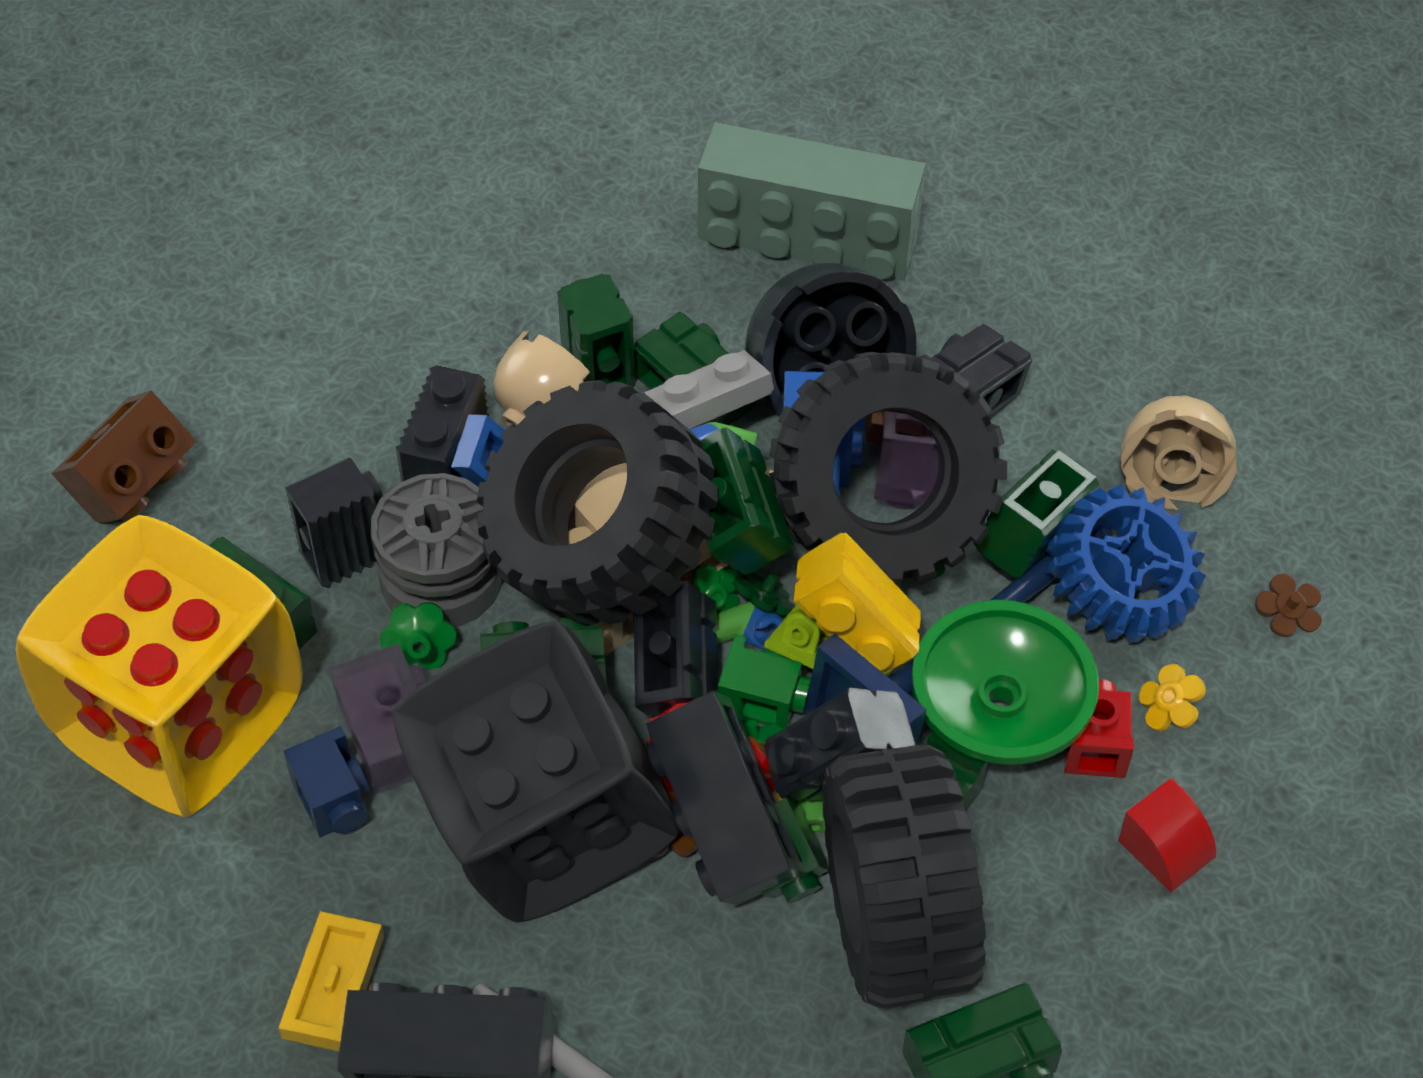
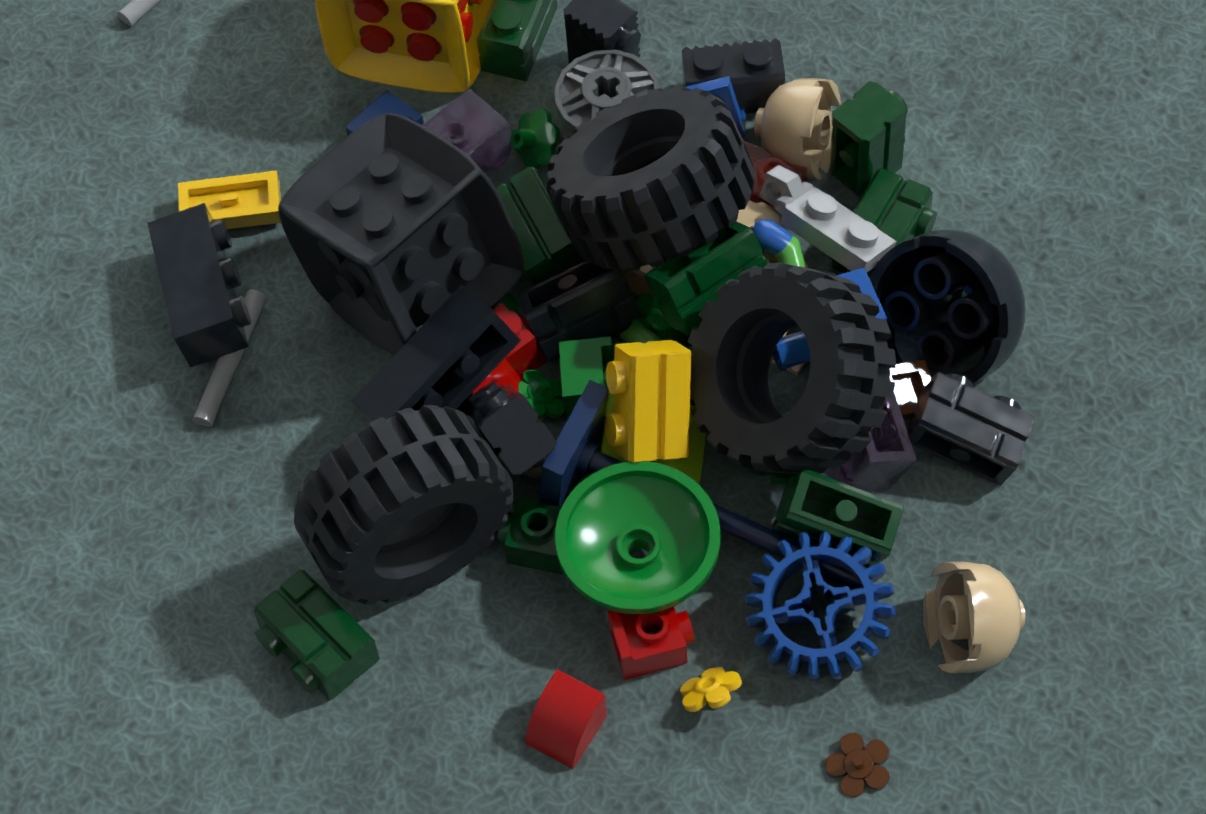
camera: 75 degrees right, 5 degrees up
sand green brick [698,122,926,281] -> none

